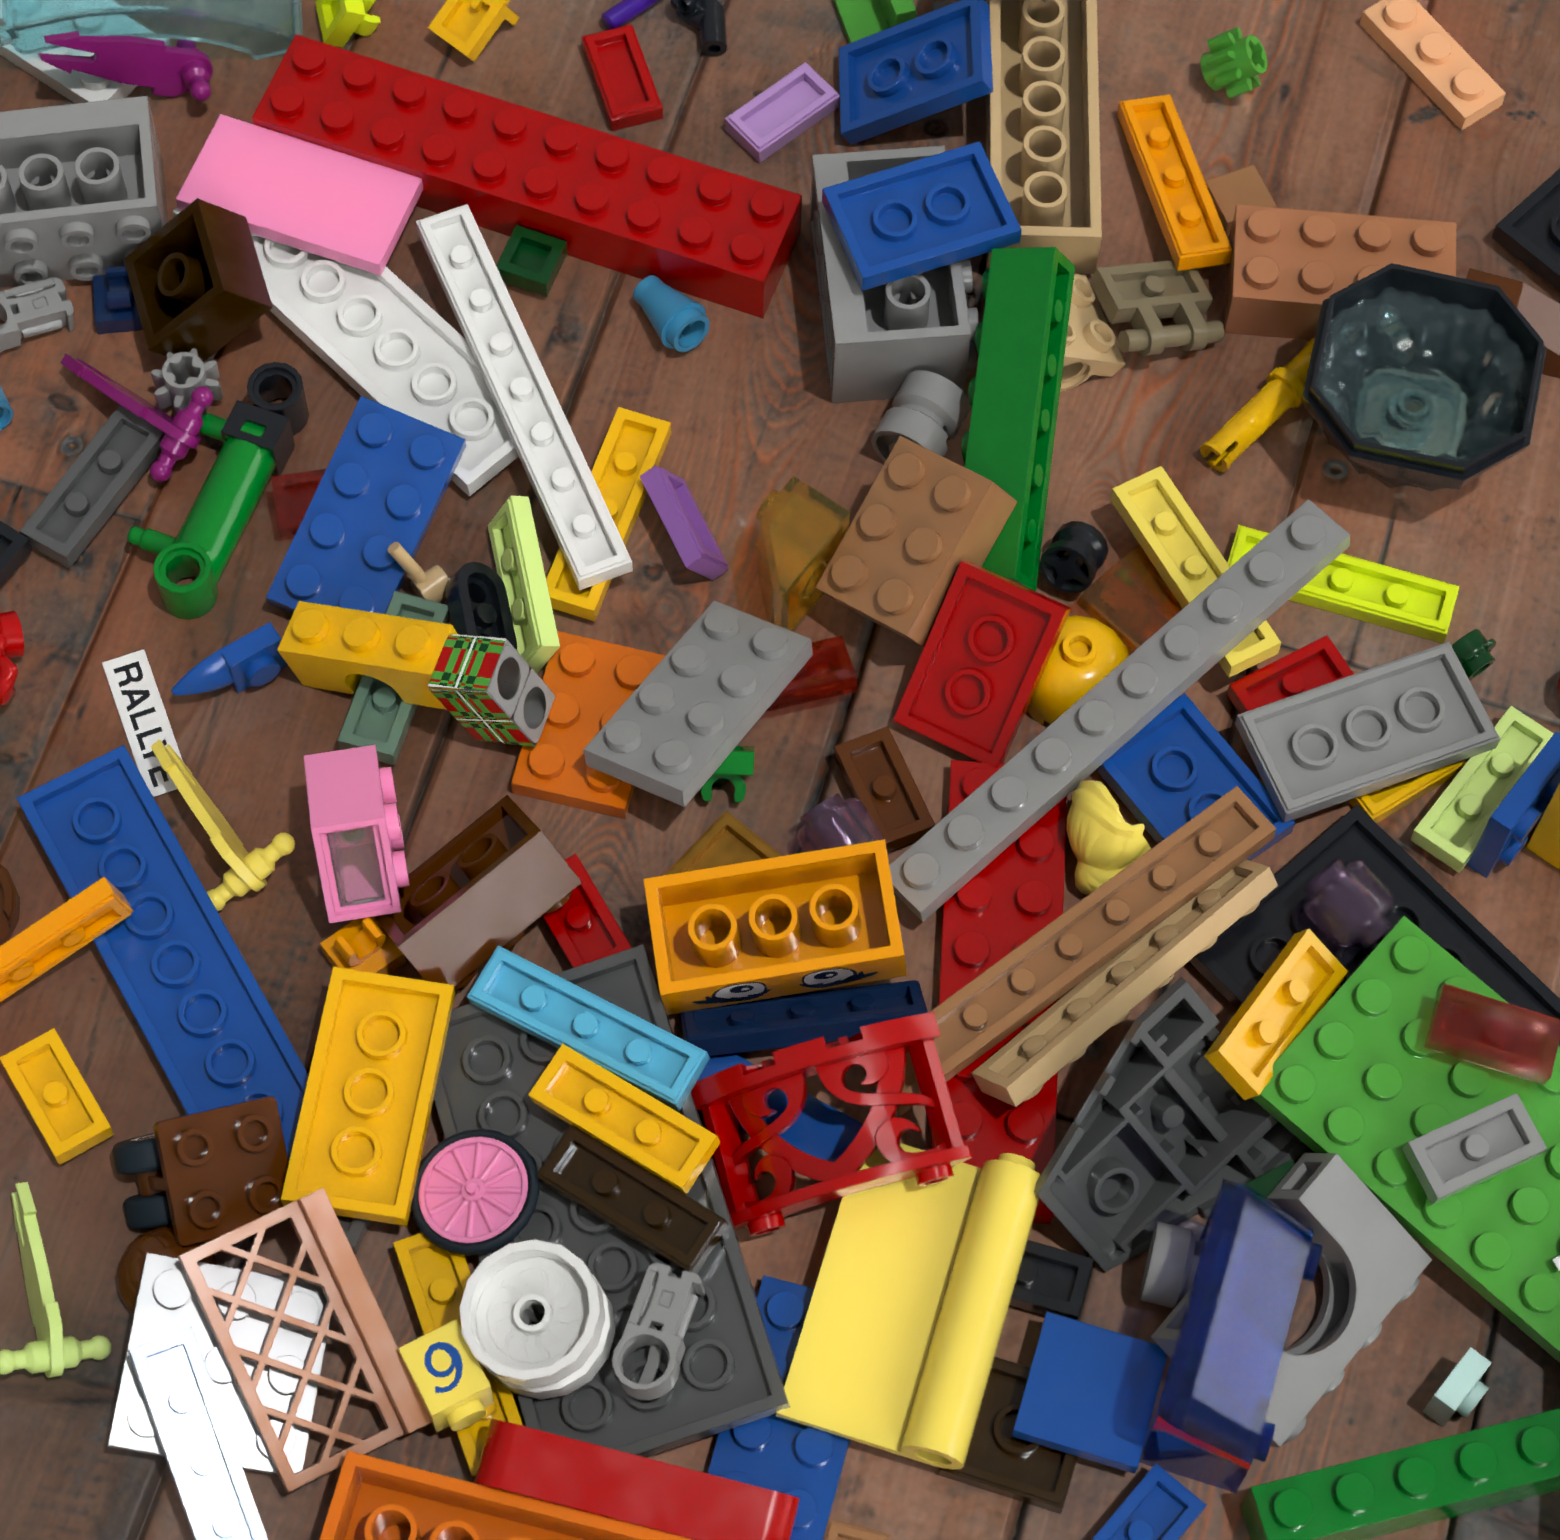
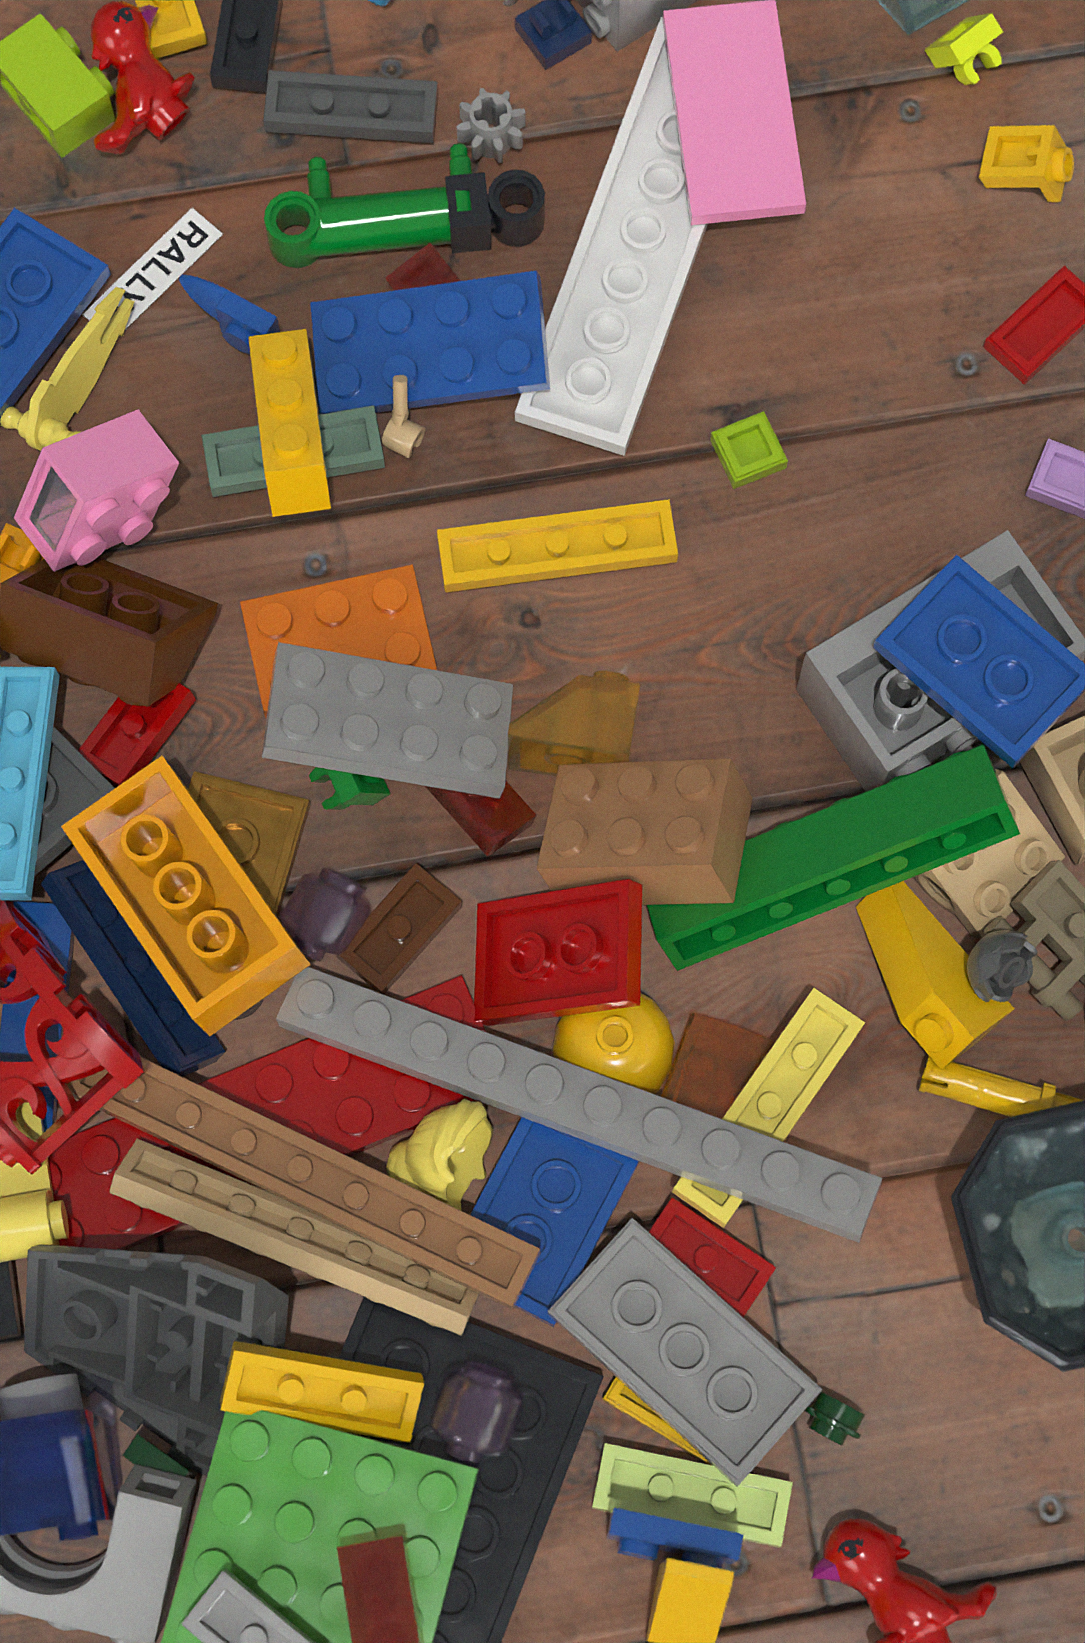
camera: 65 degrees right, 10 degrees up
magenta piece [60,353,213,482] -> none
dark brown brick [124,198,273,362] -> none
red brick [252,34,802,318] -> none
white tile [416,204,633,591] -> none
piece [428,634,556,747] -> none
black plate [445,562,517,650] -> none
yellowish green tile [488,495,560,674] -> none
dark green plate [496,225,568,297] -> none
dark azure cone [633,275,710,352] -> none
medium lavender tile [639,465,729,580] -> none
light grey wheel [871,370,971,461] -> none
black wheel [1039,521,1109,594] -> none
neon yellow tile [1227,525,1460,644] -> none
none -> lime tile [710,411,788,489]
none -> yellow slope [856,881,1015,1070]
none -> dark grey plate [967,930,1038,1002]

